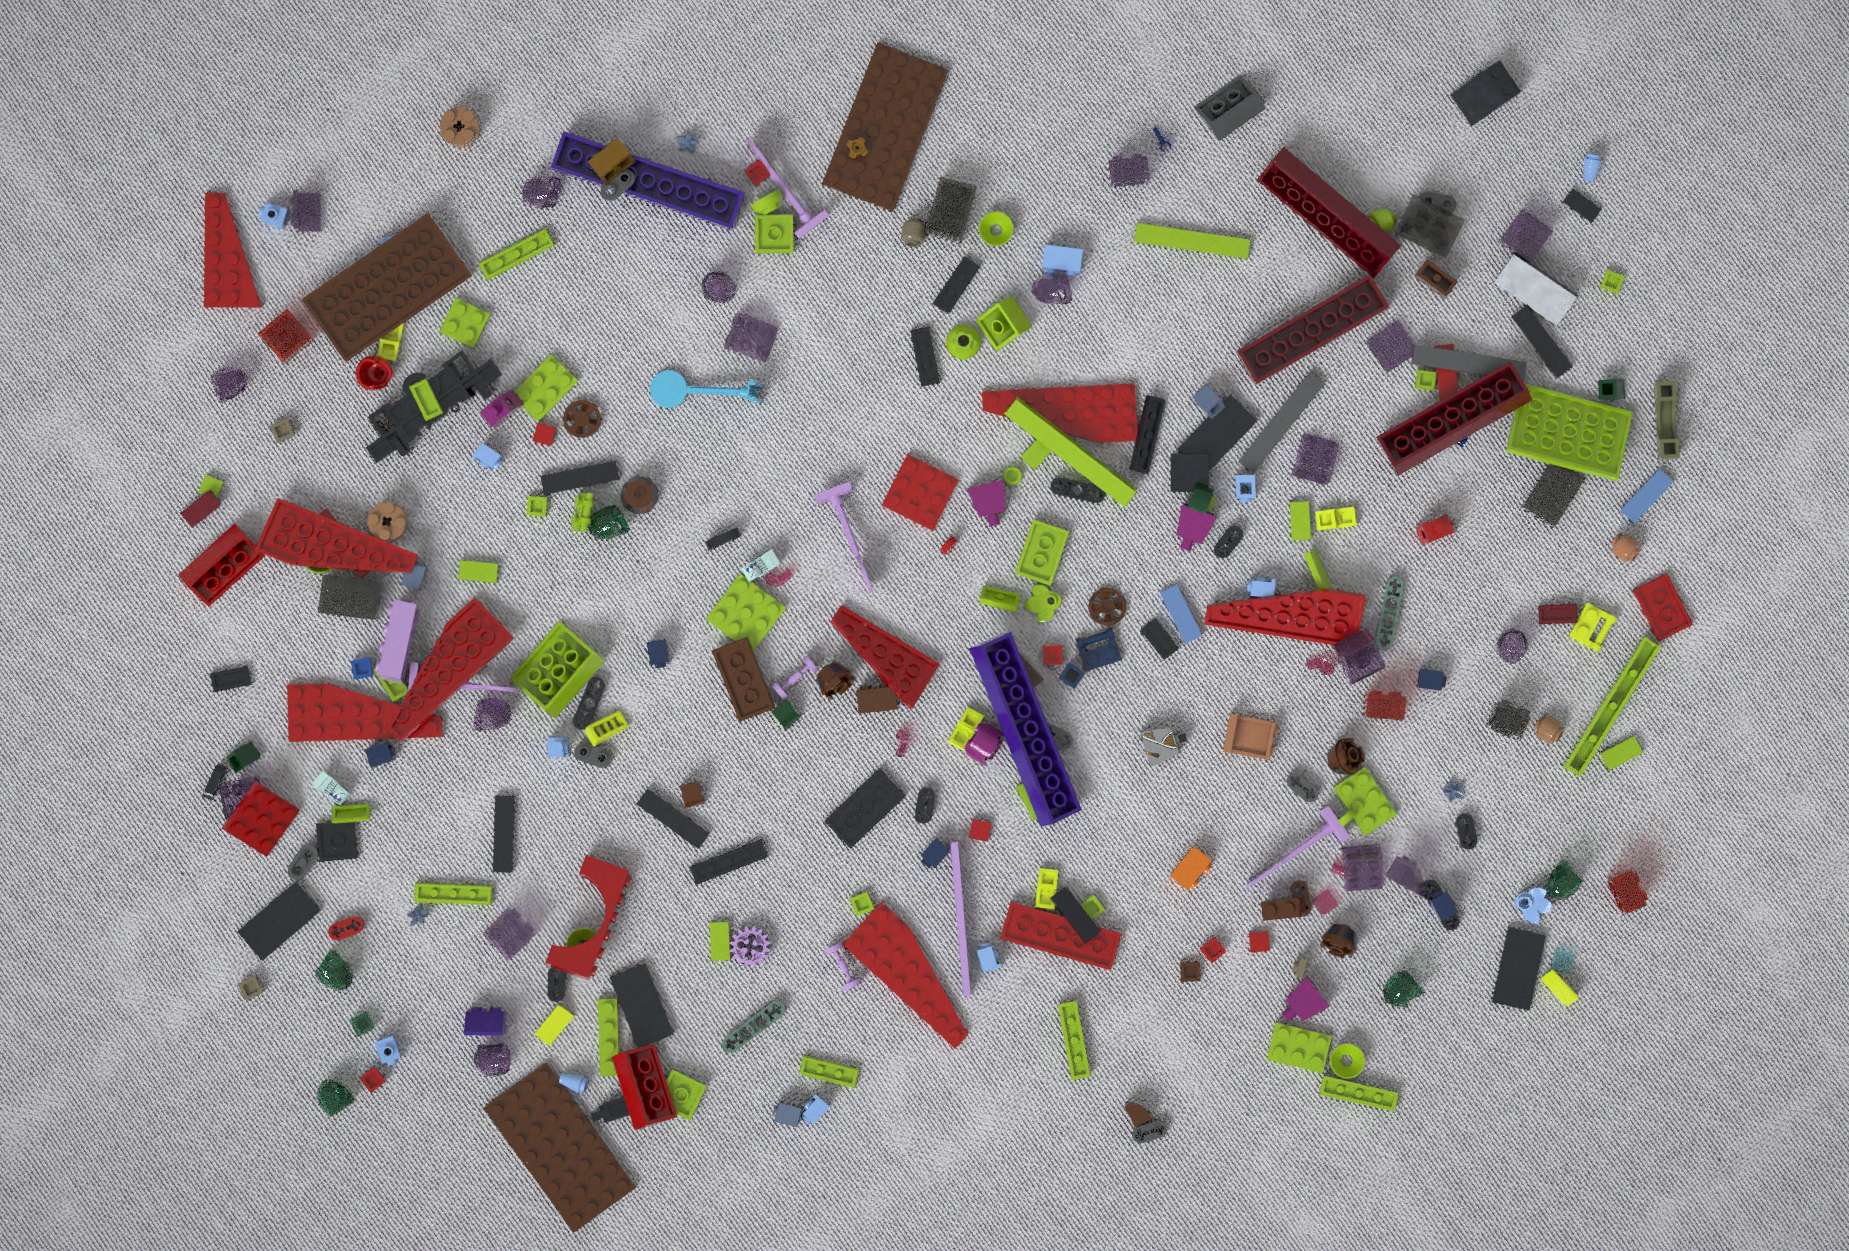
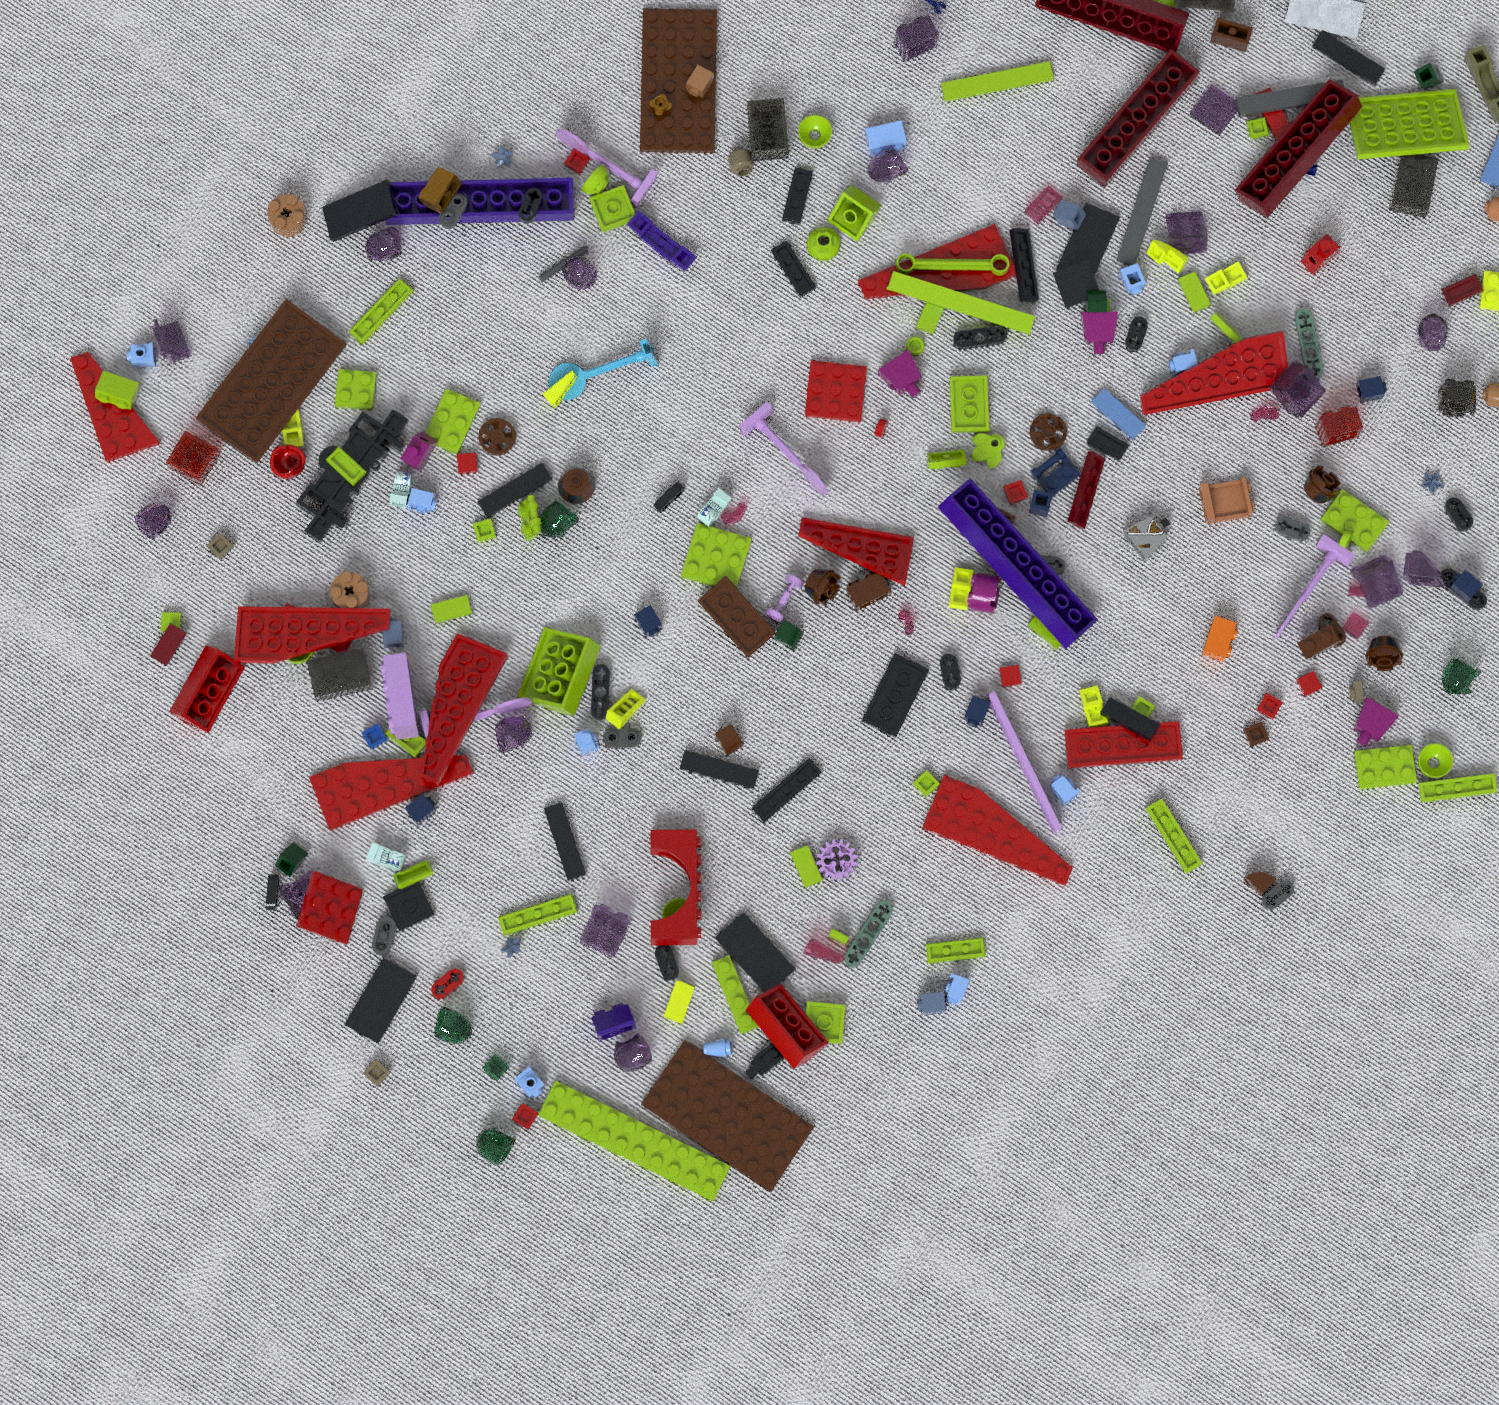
camera: 30 degrees left, 10 degrees down
black tile [210,666,252,692] -> none
clear purple bracket [724,313,778,362] -> none
lavender wheel [824,942,862,991] -> none
none -> lime brick [95,370,139,410]
none -> black tile [322,179,398,242]
none -> light aqua leg [389,470,412,508]
none -> black beam [519,188,543,224]
none -> dark grey bar [538,246,588,283]
none -> lime plate [538,1080,731,1202]
none -> neon yellow slope [543,371,578,409]
none -> dark purple slope [627,211,697,271]
none -> medium nougat brick [686,64,714,98]
none -> clear pink slope [803,939,844,964]
none -> lime tile [828,929,849,947]
none -> lime piece [896,253,1009,276]
none -> clear pink slope [1024,185,1063,225]
none -> dark red plate [1067,451,1105,529]
none -> neon yellow slope [1146,239,1189,273]

